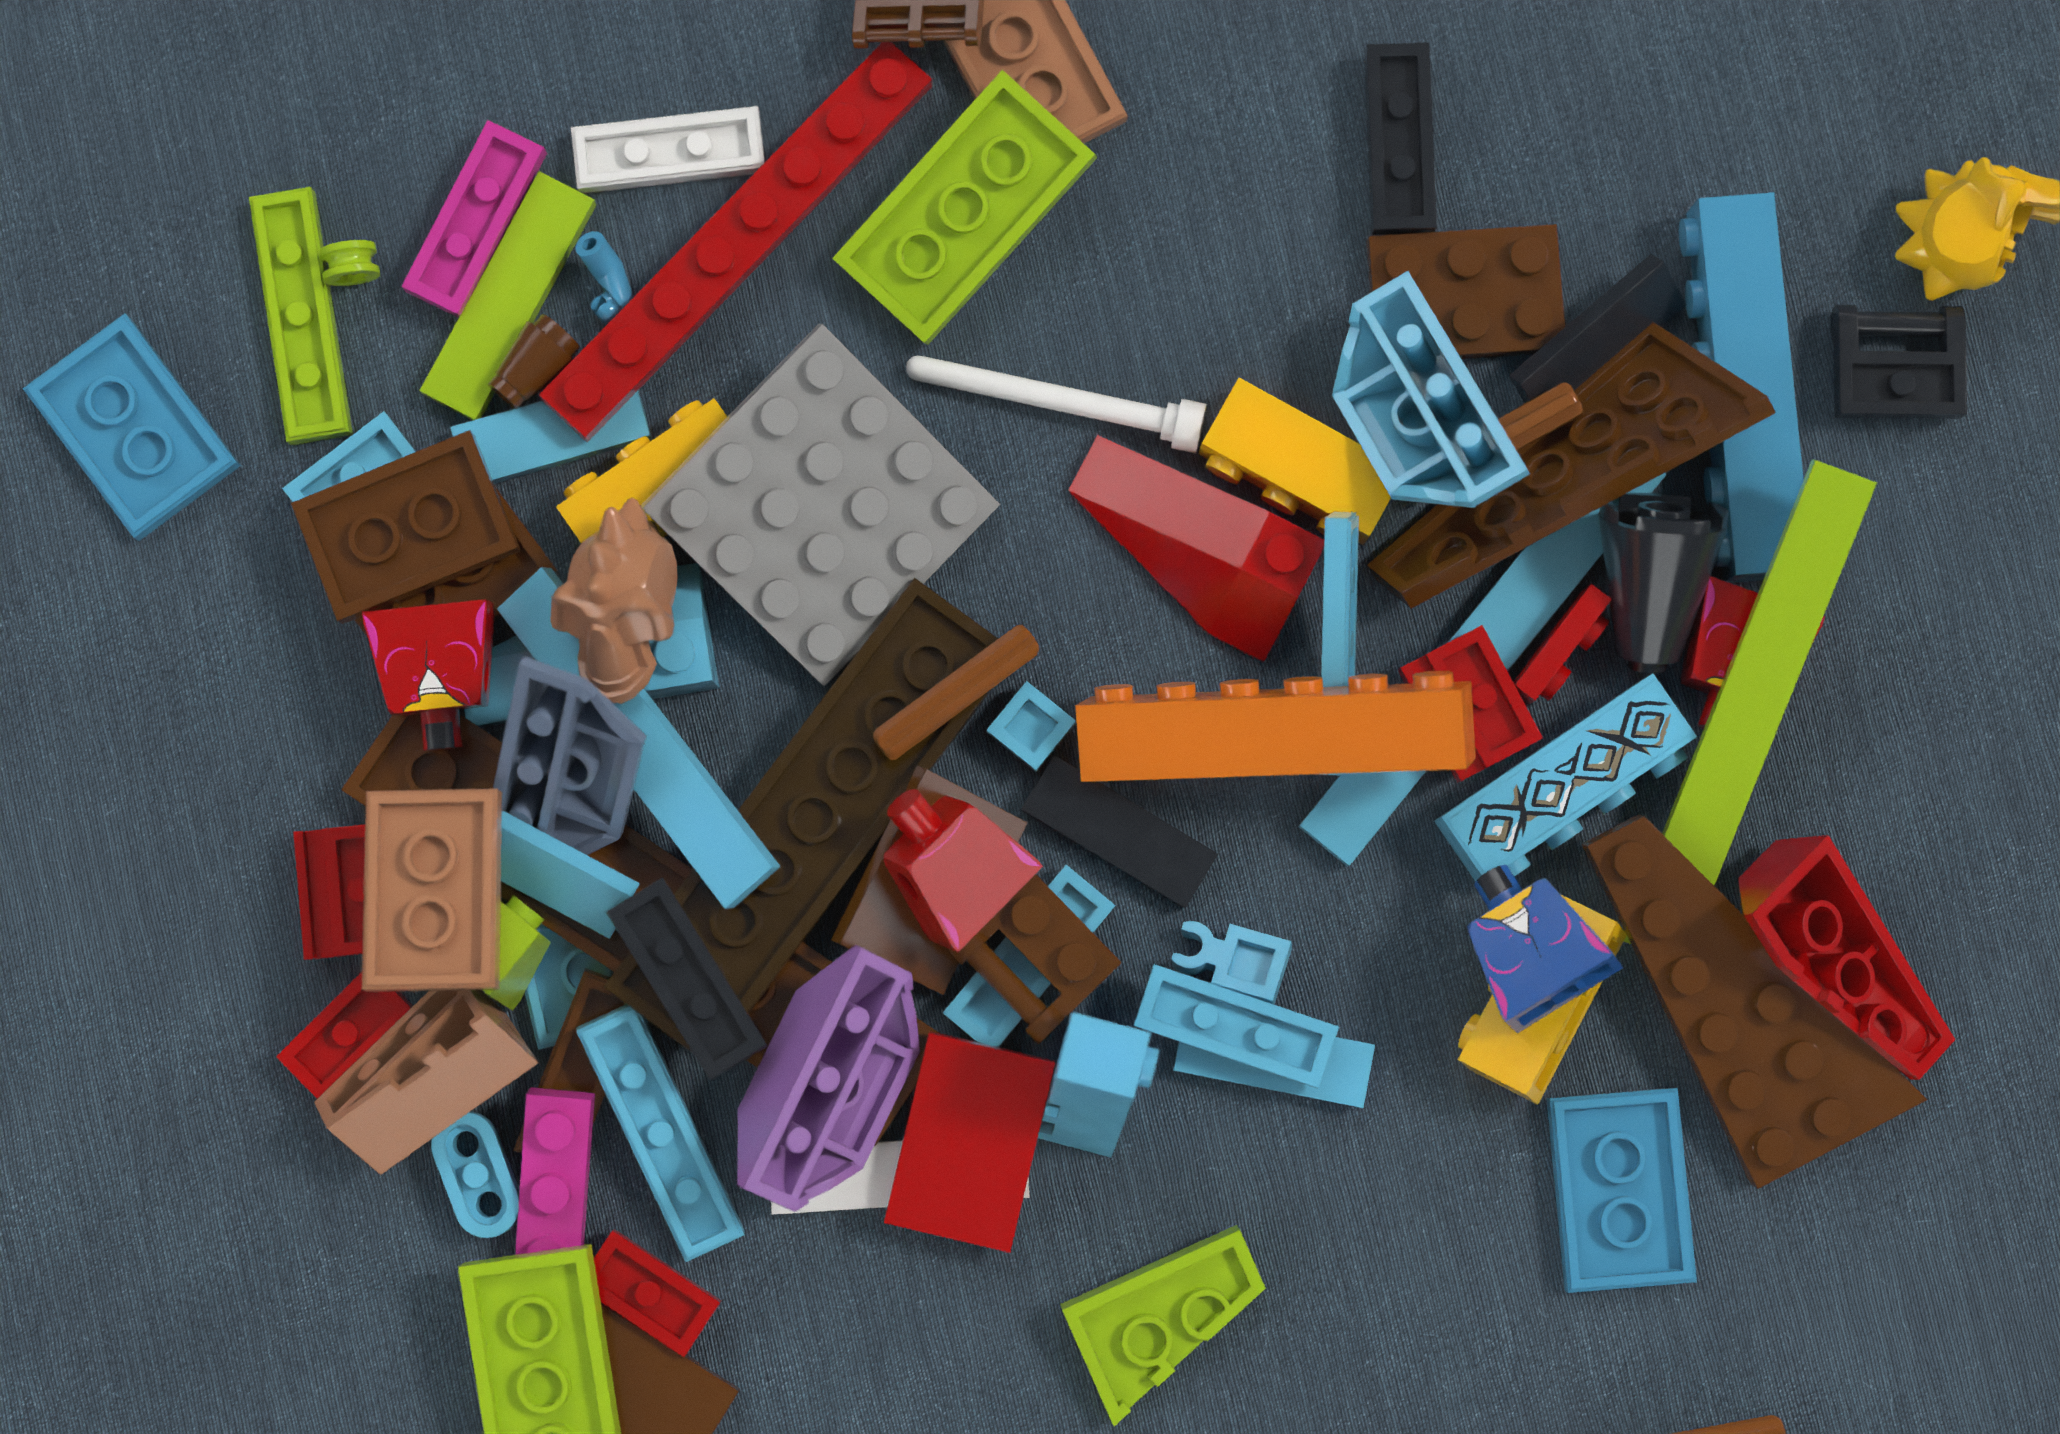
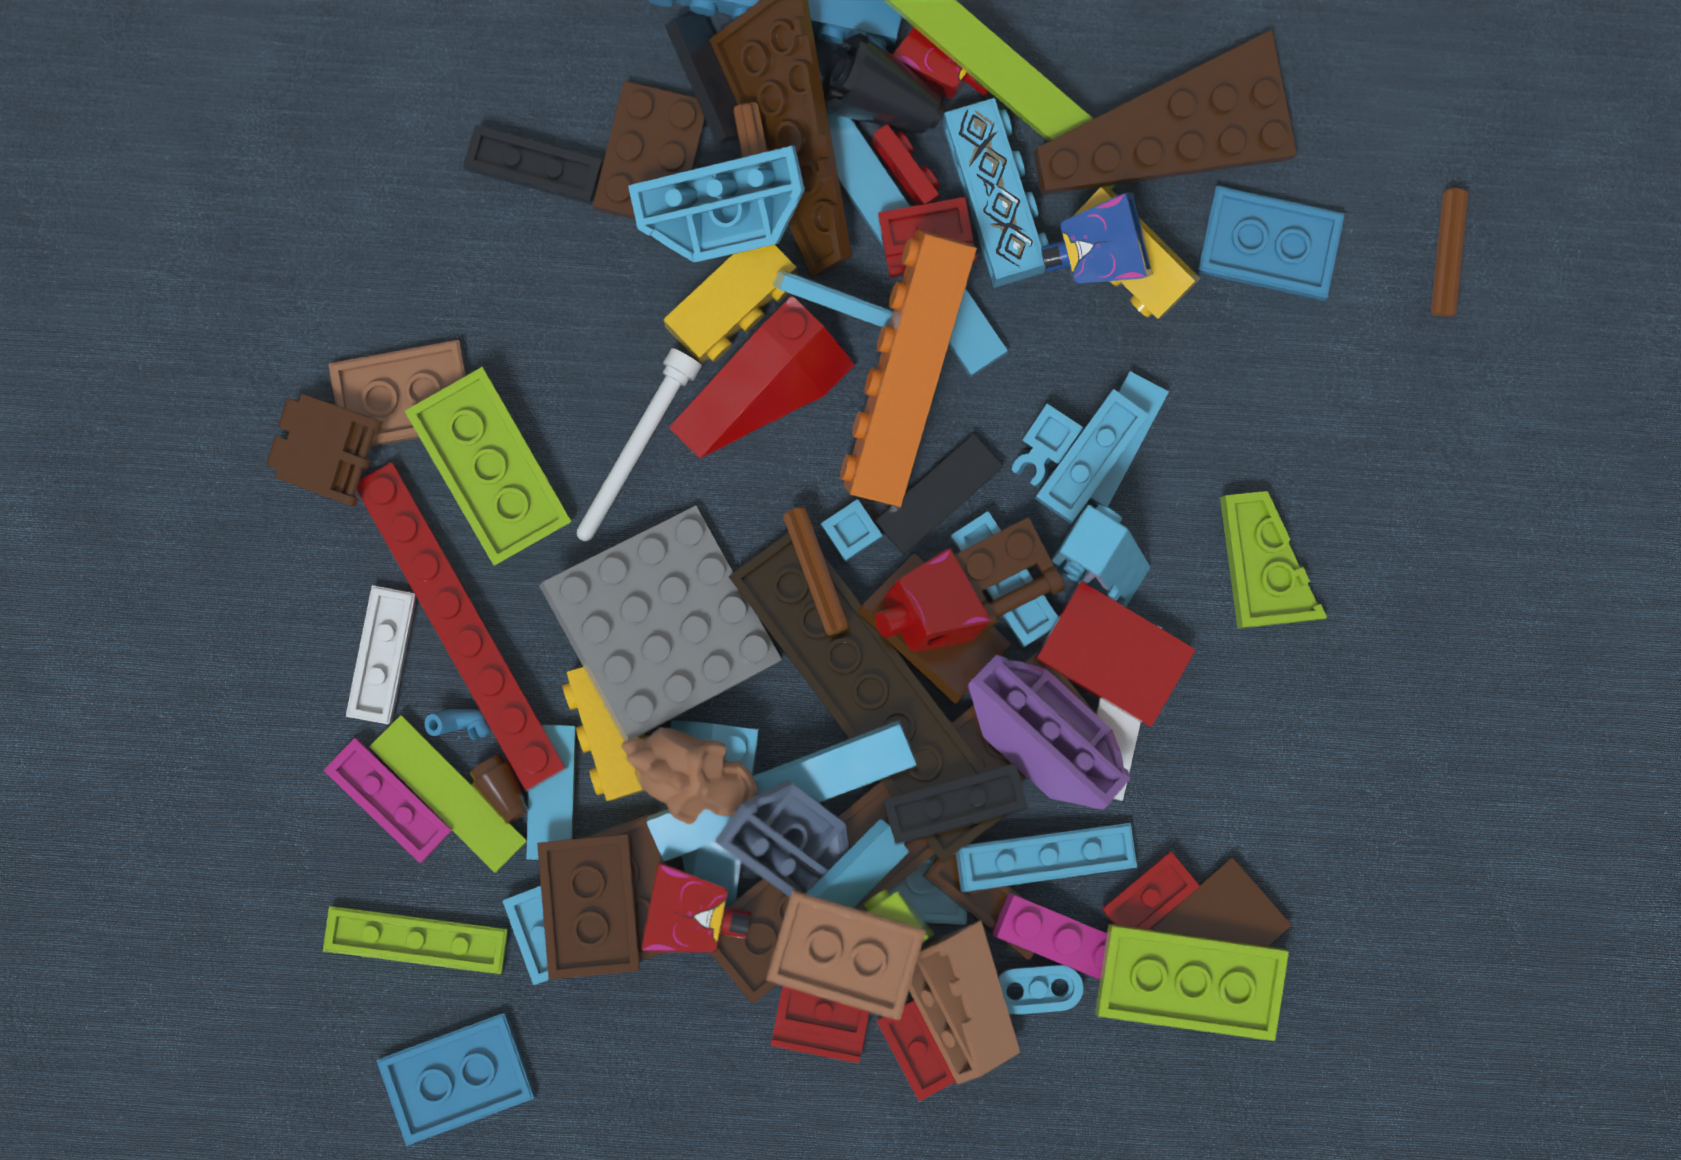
camera: 75 degrees left, 0 degrees up
lime bush [319,240,380,286] -> none
red wedge [1738,835,1956,1080] -> none

